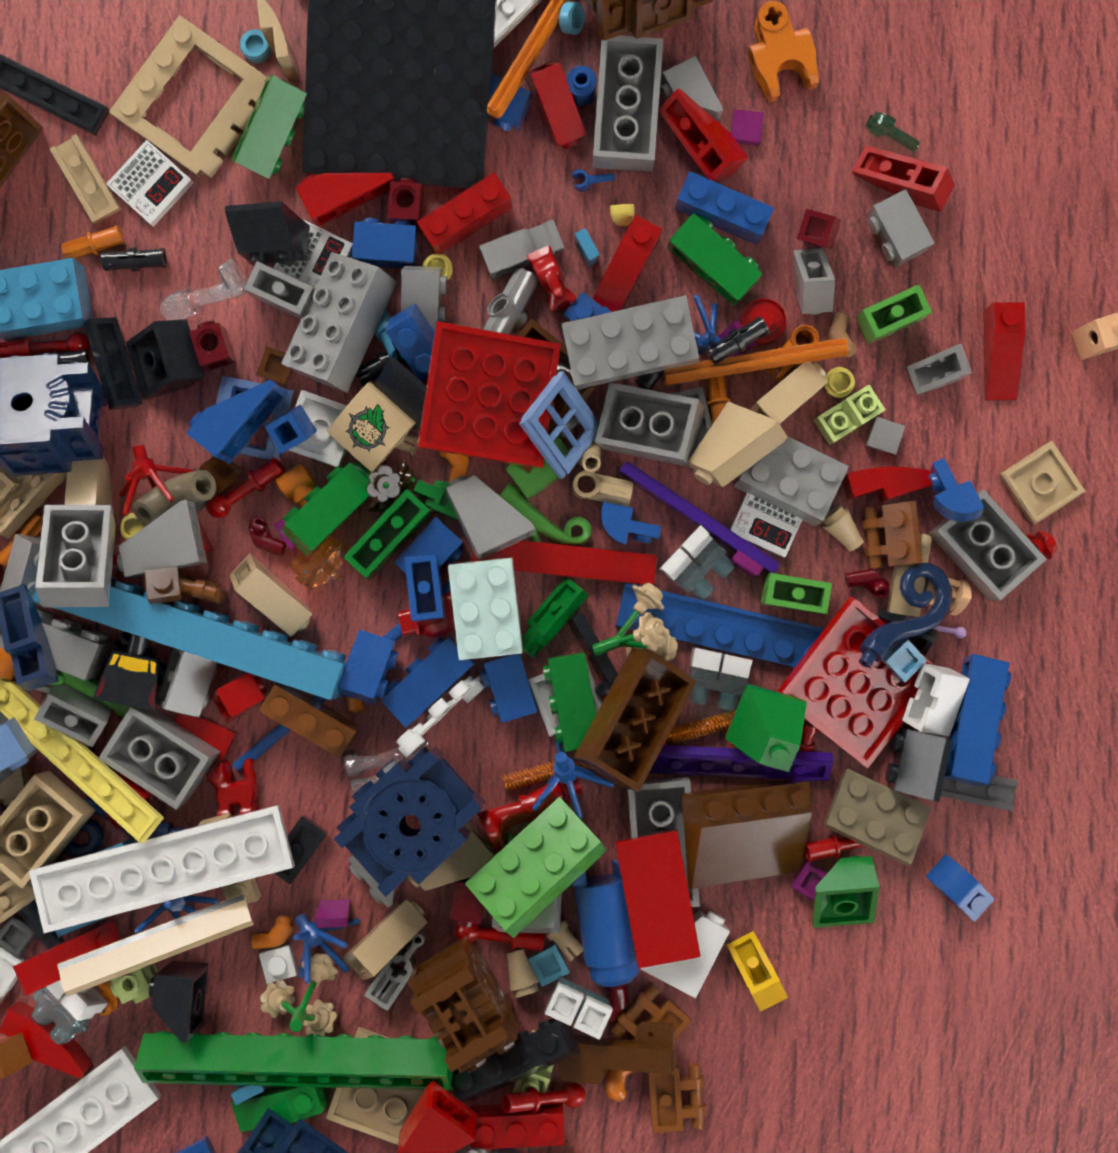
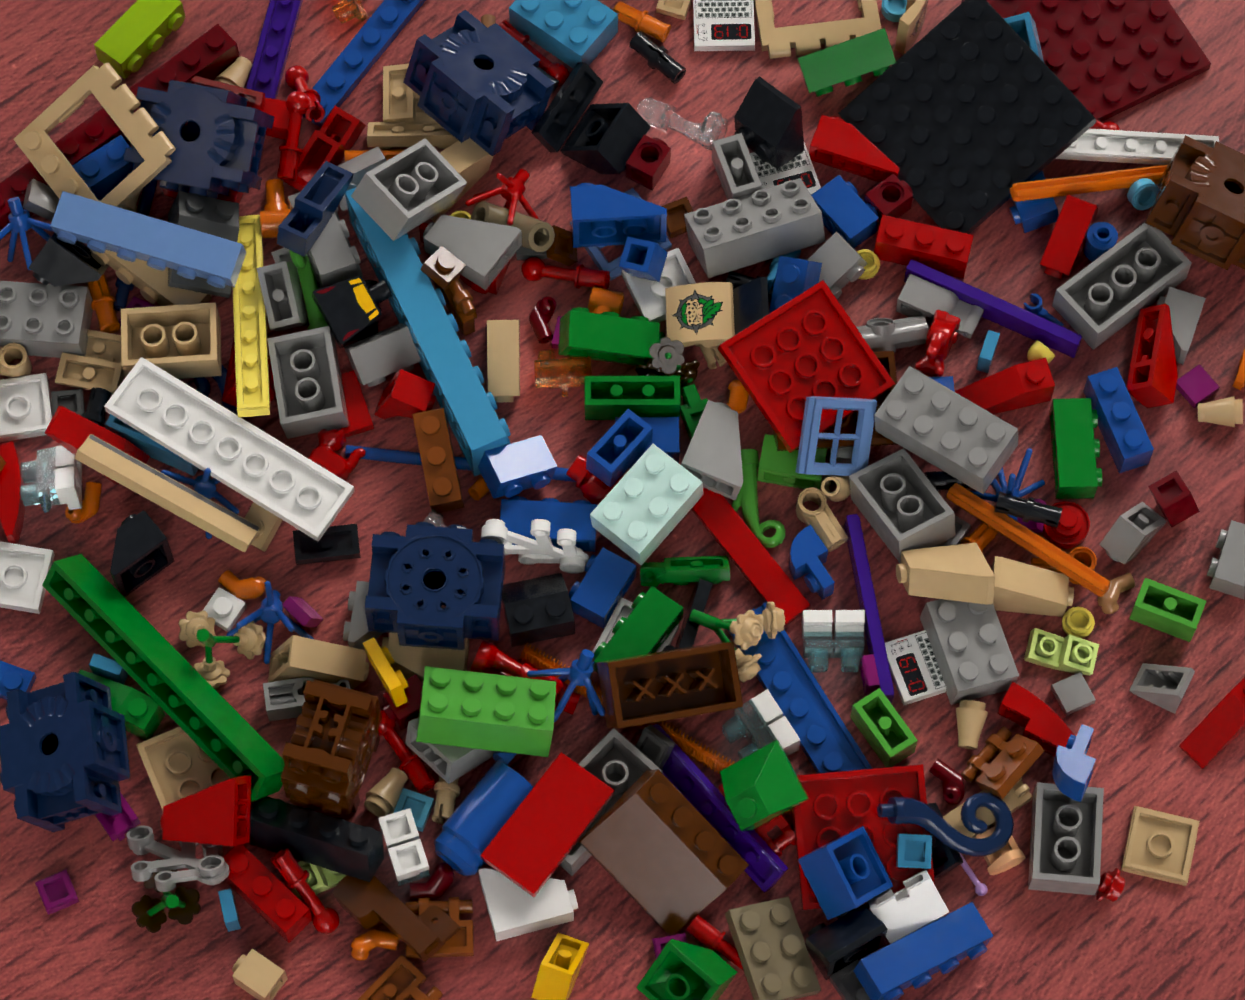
camera: 40 degrees right, 20 degrees down
yellowish green brick [110,963,158,1004] -> none
none -> yellow plate [362,637,409,708]
none -> black slope [501,573,575,647]
none -> dark grey tile [635,725,675,770]
none -> blue slope [798,826,893,920]
none -> dark purple tile [904,260,1082,358]
none -> tan cone [1198,396,1243,427]

